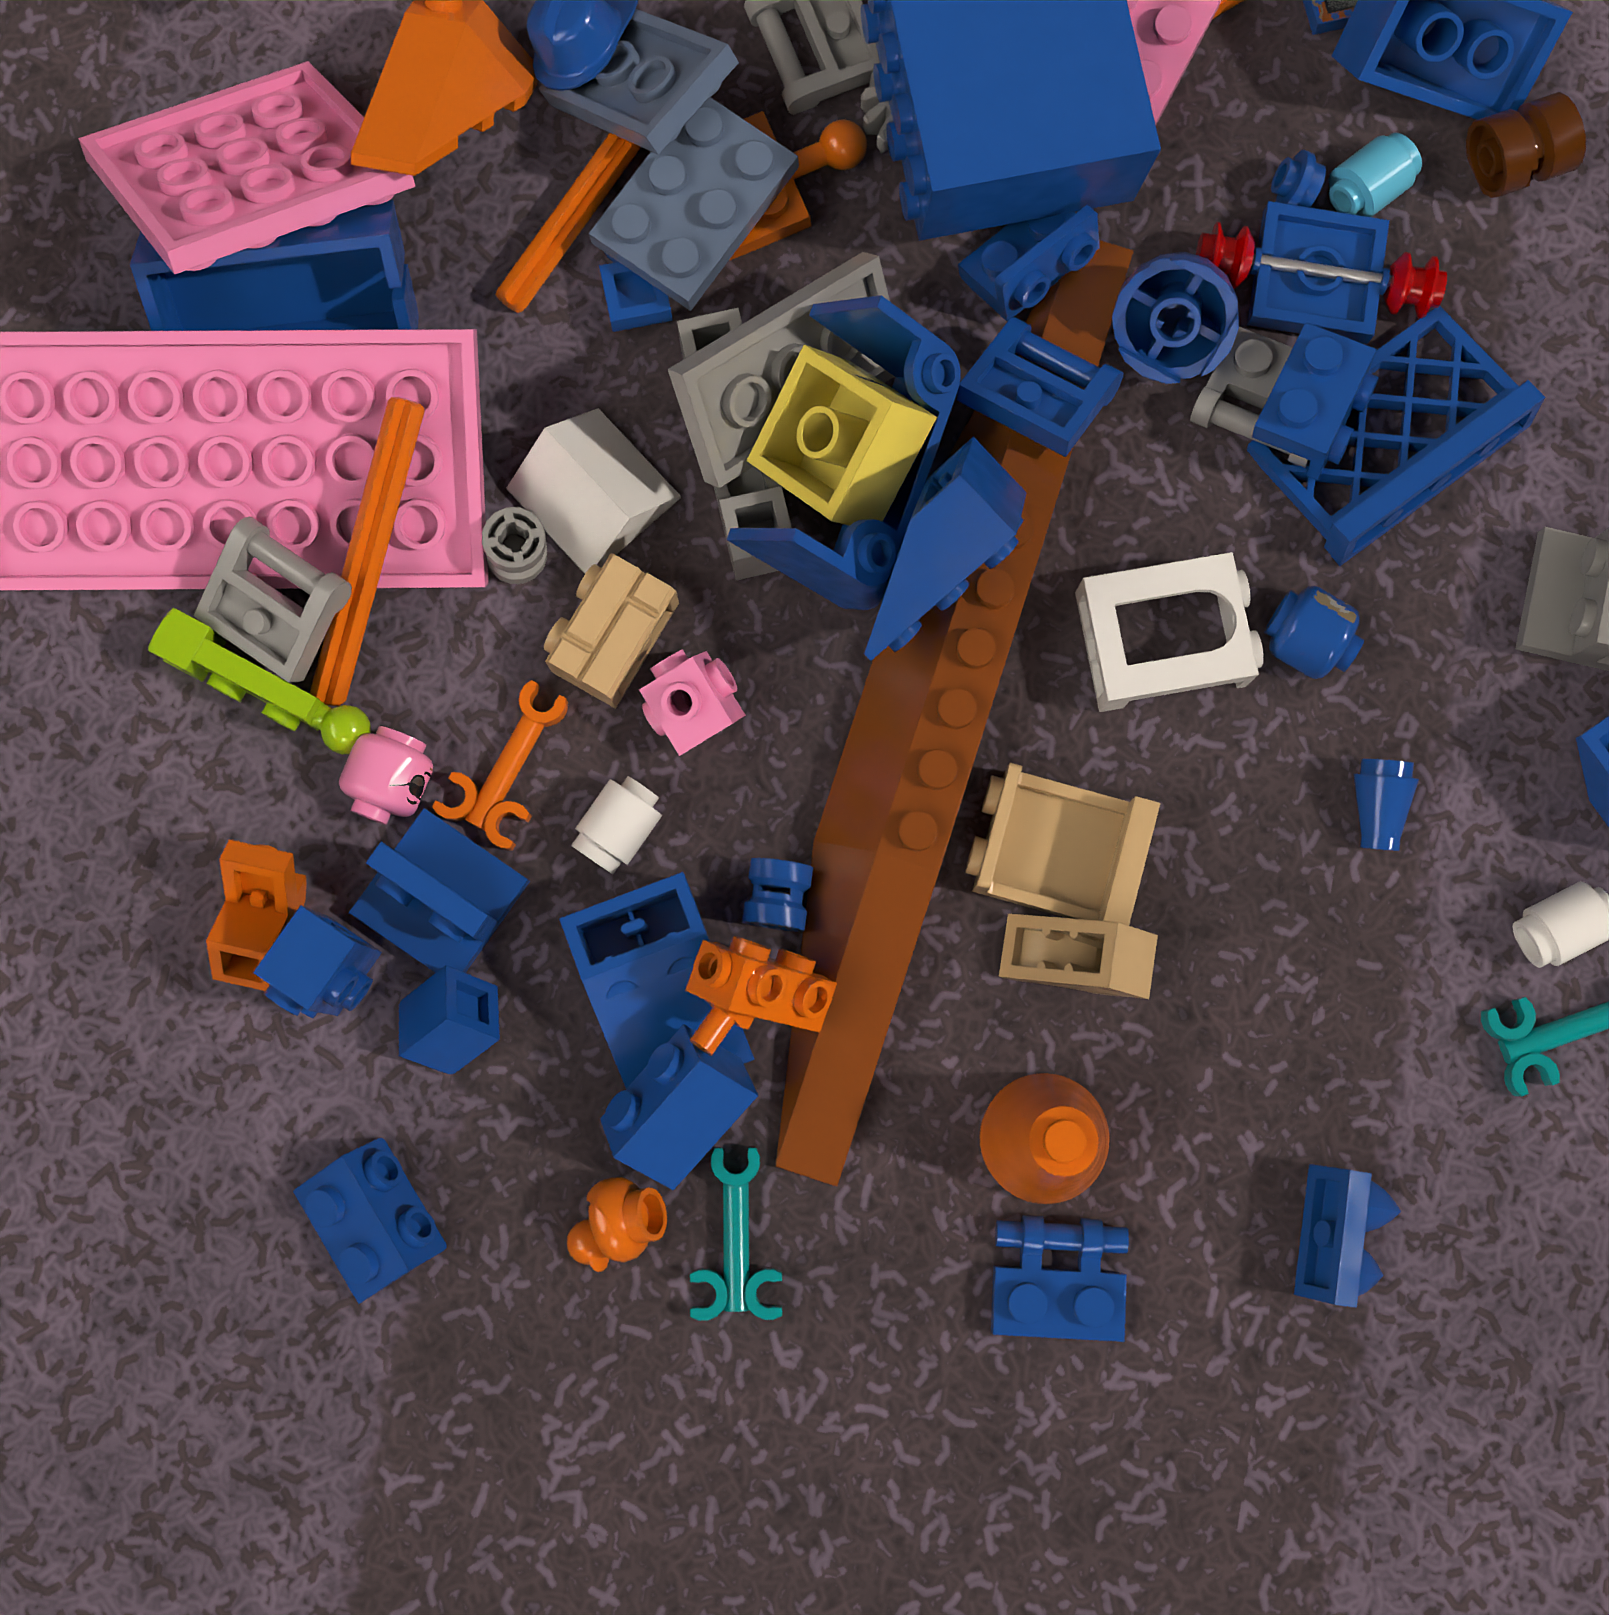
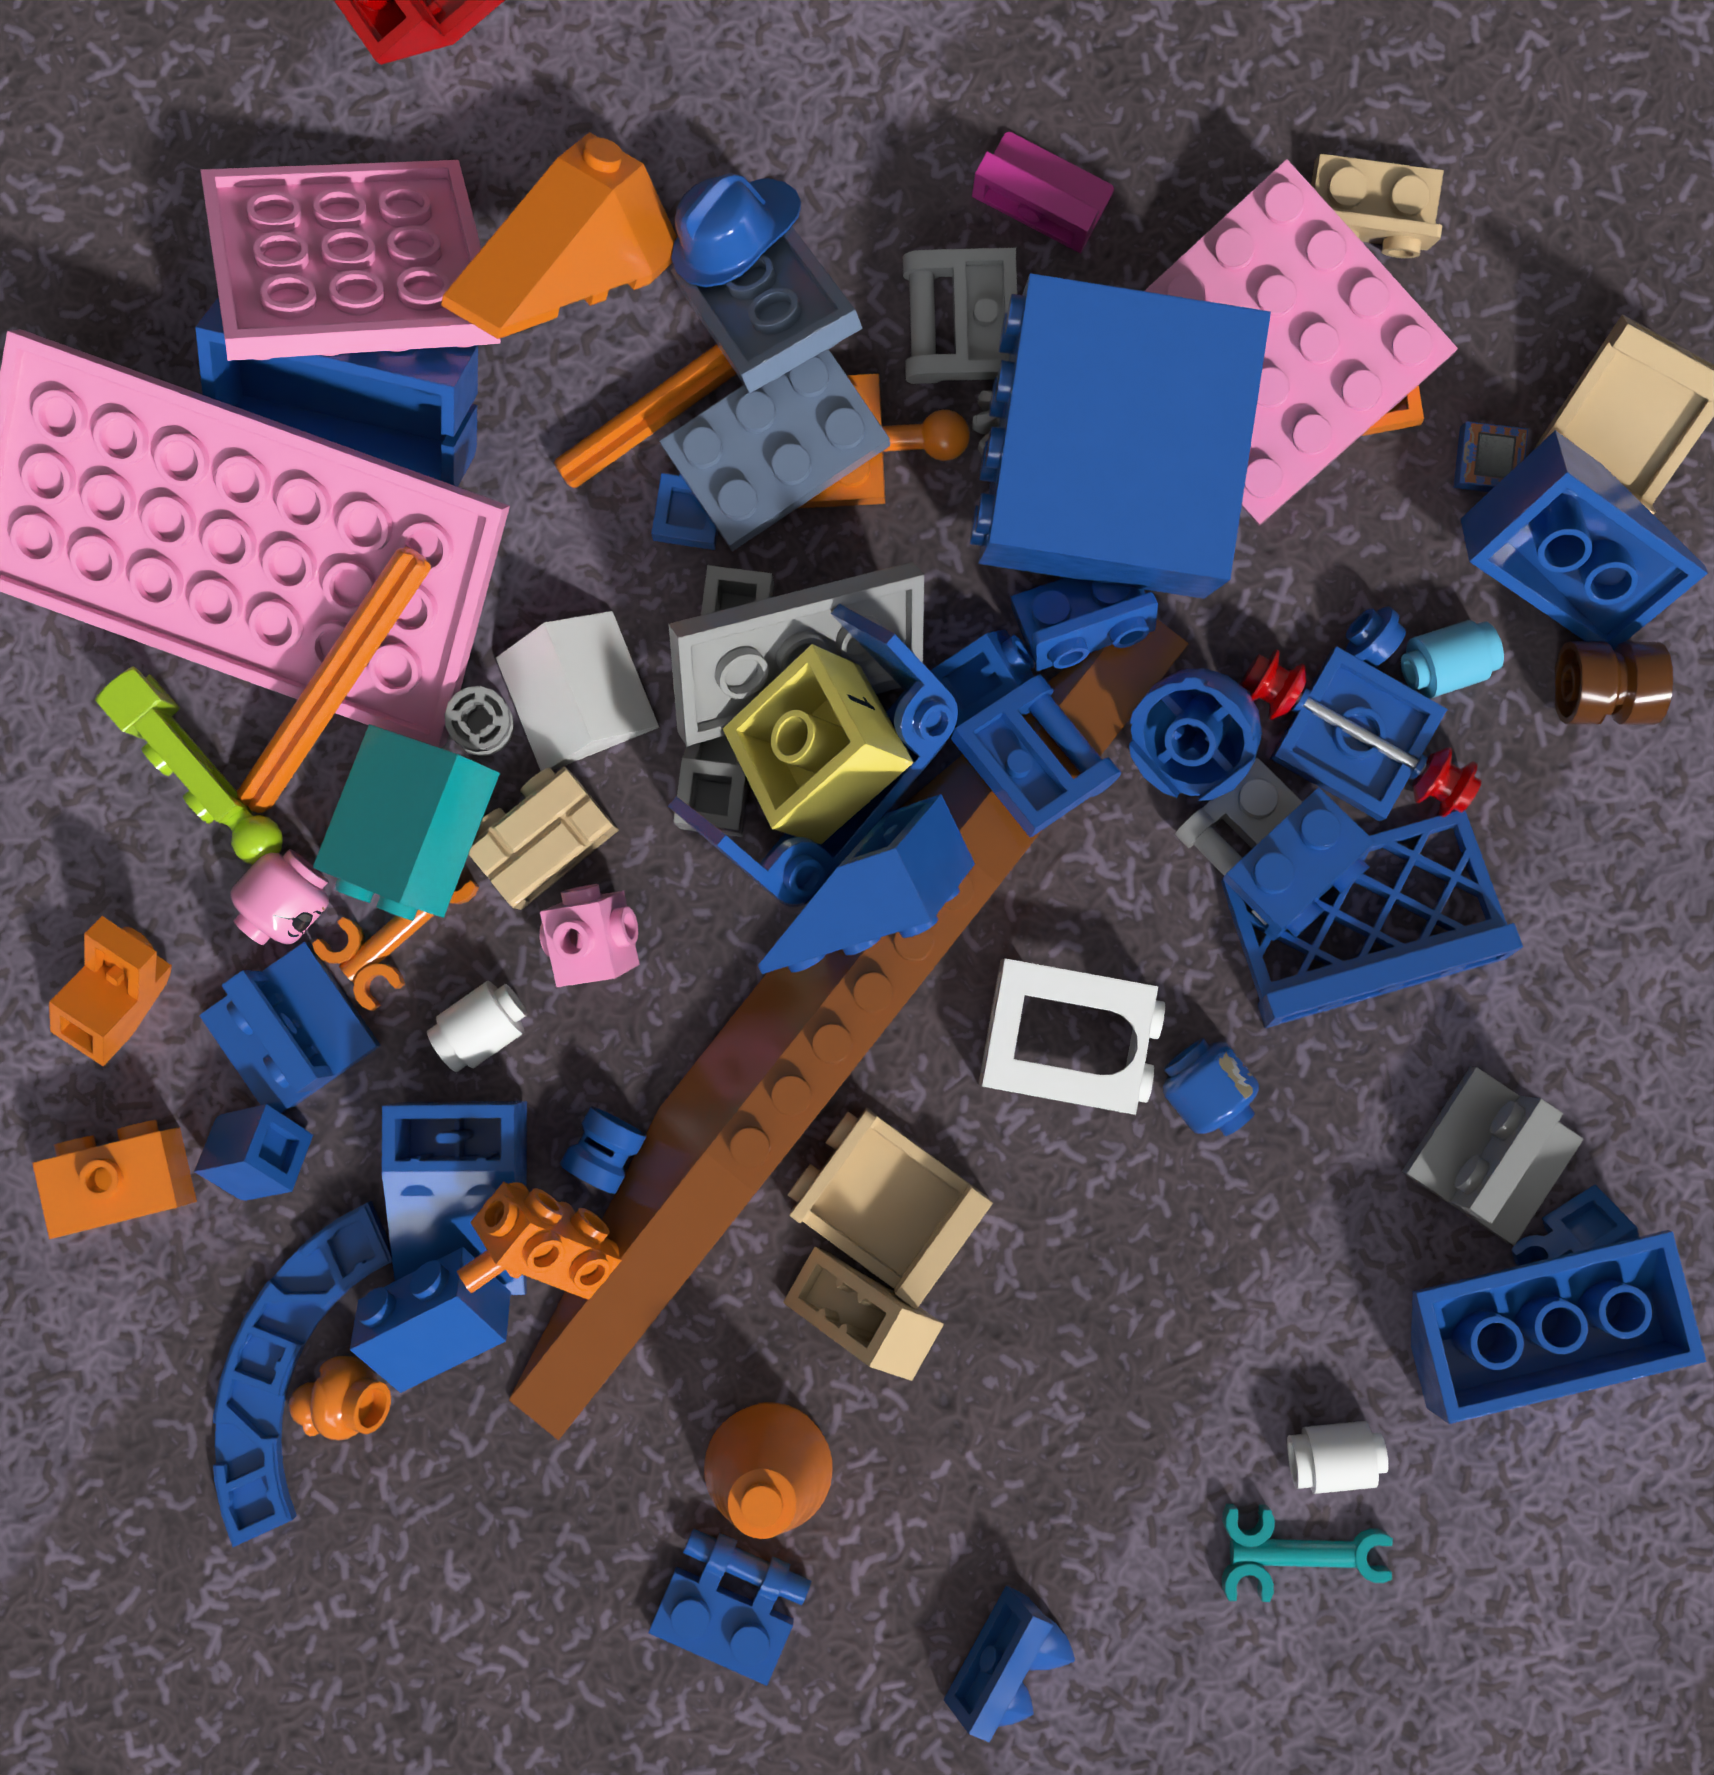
camera: 20 degrees right, 5 degrees up
light grey plate [193,516,352,683] -> none
blue brick [253,905,382,1019] -> none
blue bracket [293,1138,447,1304] -> none
teal bar [690,1147,782,1321] -> none
blue cone [1353,759,1419,851] -> none
none -> orange brick [32,1119,197,1239]
none -> blue tile [213,1201,392,1547]
none -> teal brick [313,724,500,921]
none -> blue bracket [930,630,1035,727]

